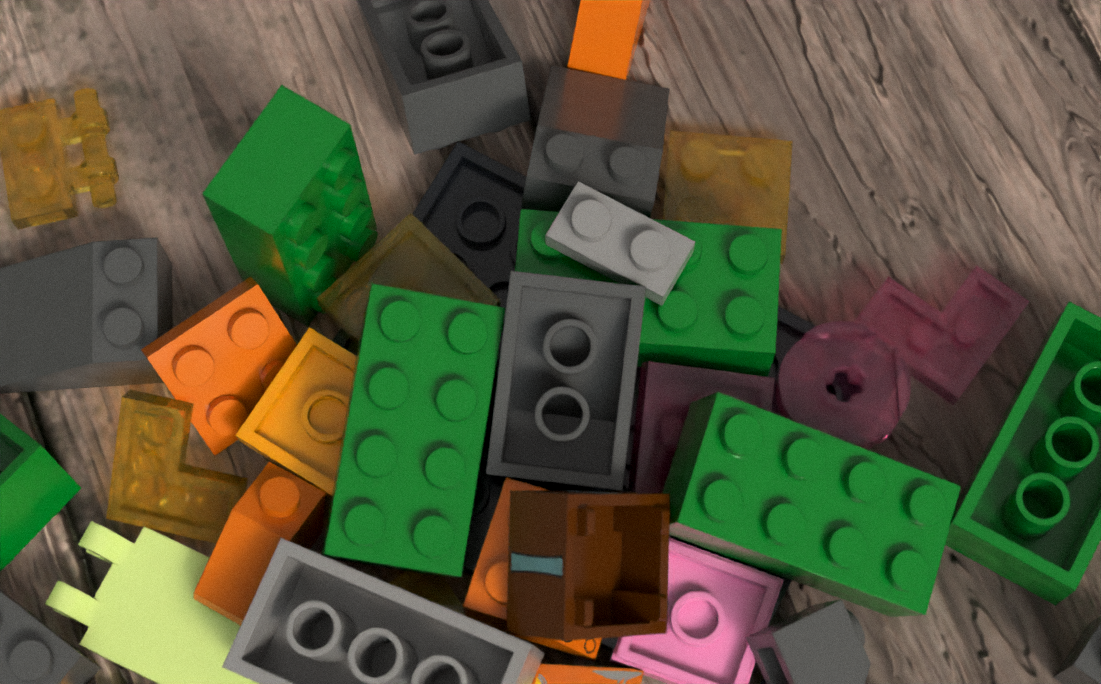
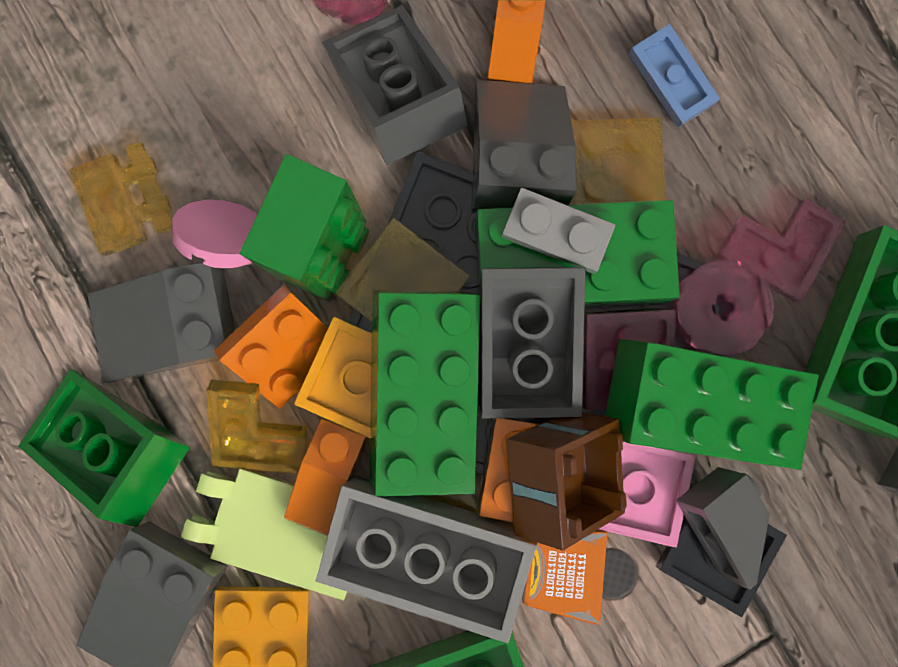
camera: 10 degrees left, 15 degrees up
none -> bright pink tile [171,200,257,268]
none -> medium blue plate [628,24,720,128]

